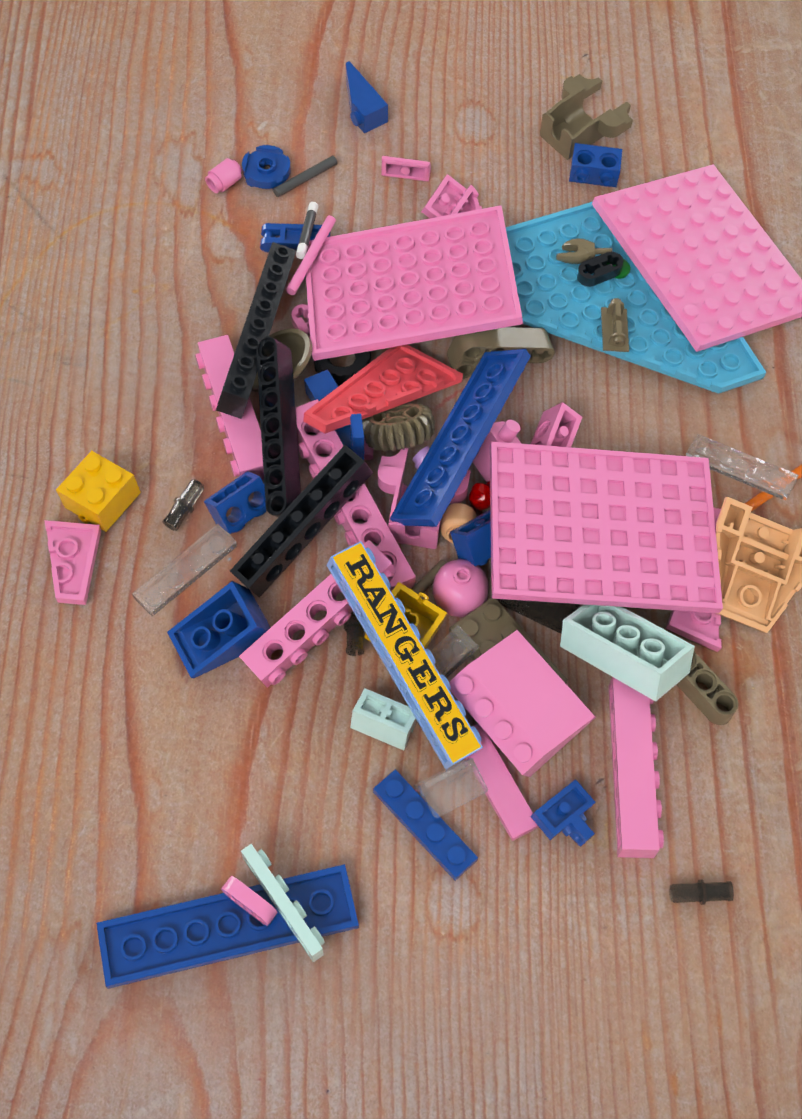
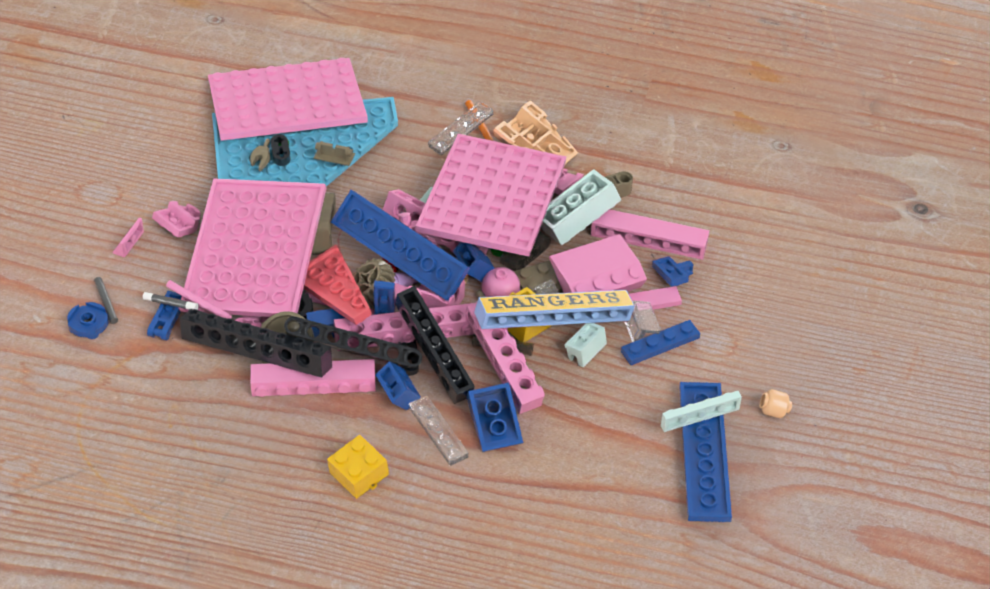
camera: 75 degrees left, 15 degrees down
bright pink wing [44,520,101,605] -> none
clear smoke axle [162,479,204,531] -> none
bright pink brick [205,158,242,193] -> none
bright pink beam [221,876,278,926] -> none
blue slope [346,61,388,134] -> none
dark tan piece [540,74,633,160] -> none
blue brick [569,143,623,188] -> none
clear smoke axle [669,880,734,905] -> none
none -> light nougat head [760,389,792,418]

